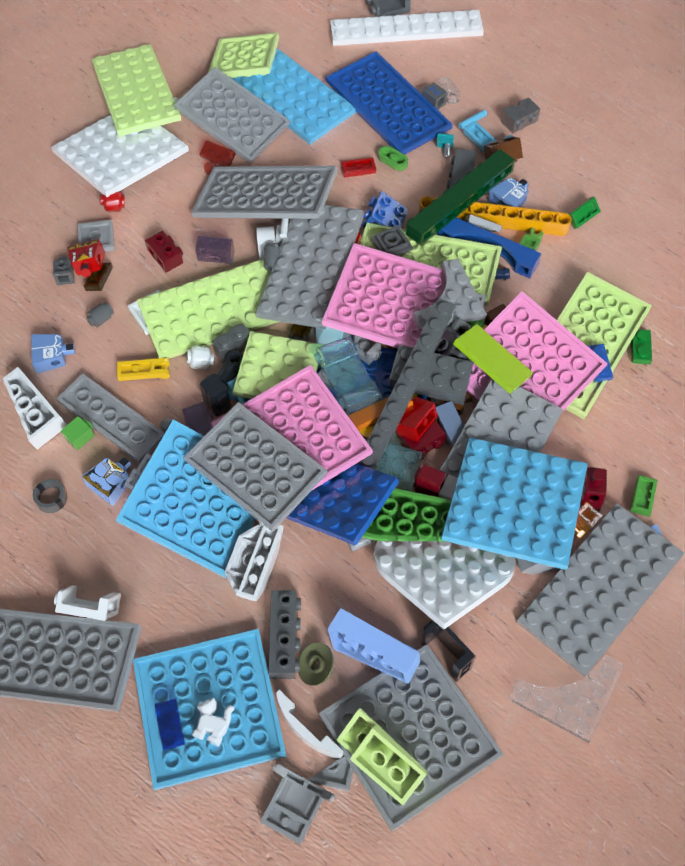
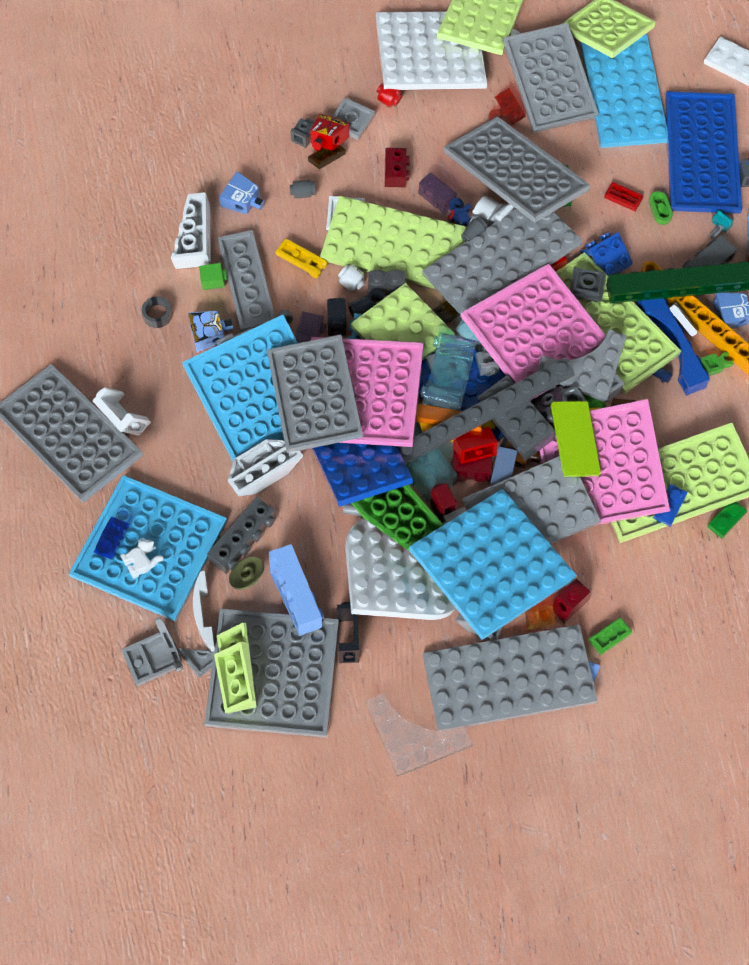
camera: 35 degrees right, 5 degrees up
none -> dark blue hips [448,197,471,227]

